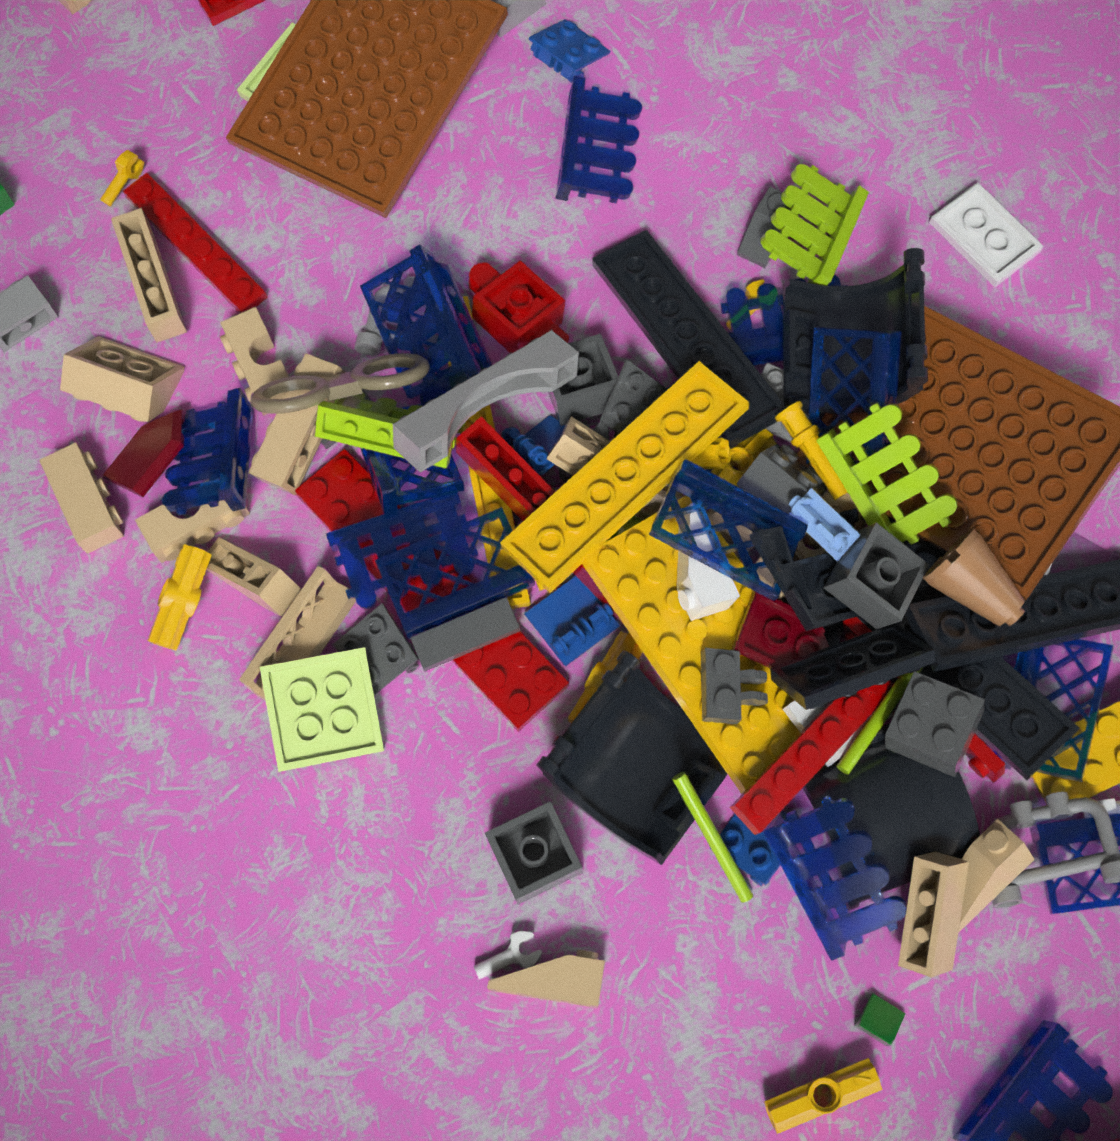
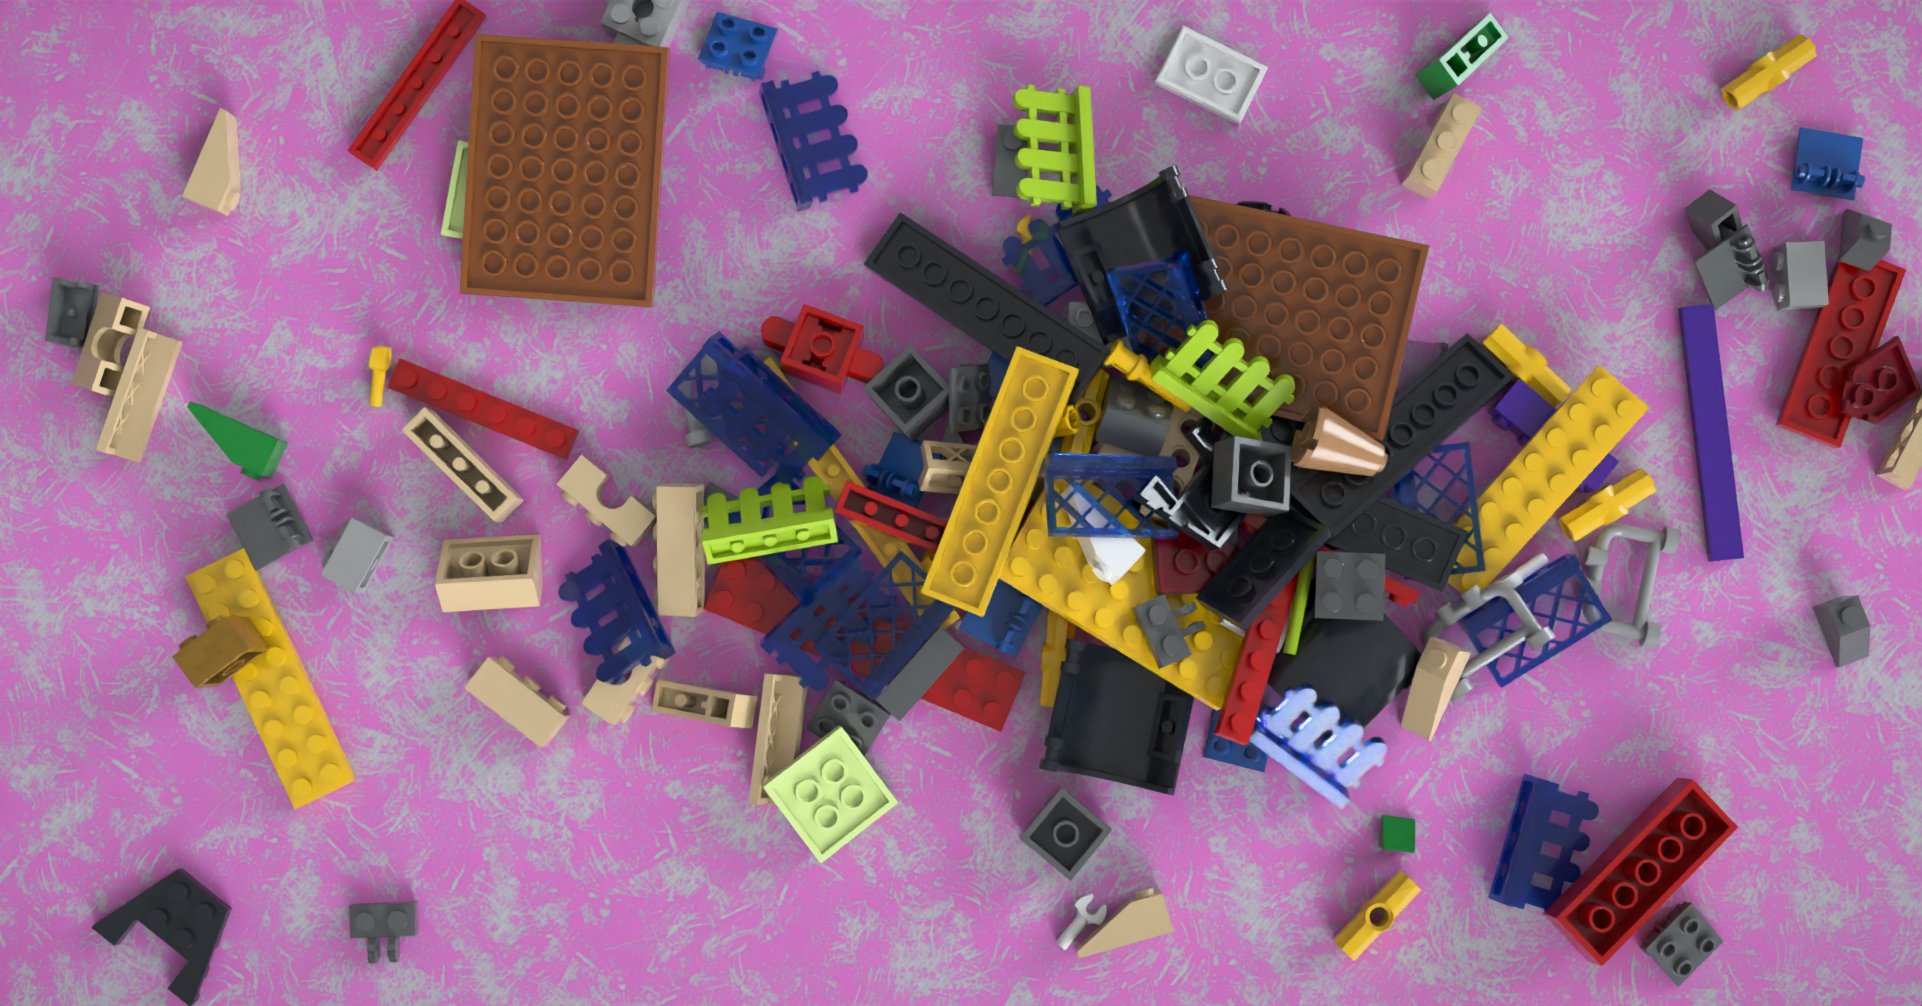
camera: 30 degrees left, 15 degrees up
dark red tile [103,409,185,497] -> none
yellow piece [147,544,212,651] -> none
dark tan bar [250,353,430,414] -> none
light grey arch [393,330,579,473] -> none
lime bar [672,772,754,903] -> none
light blue hinge [789,488,861,561] -> none
tan brick [898,852,969,978] -> none

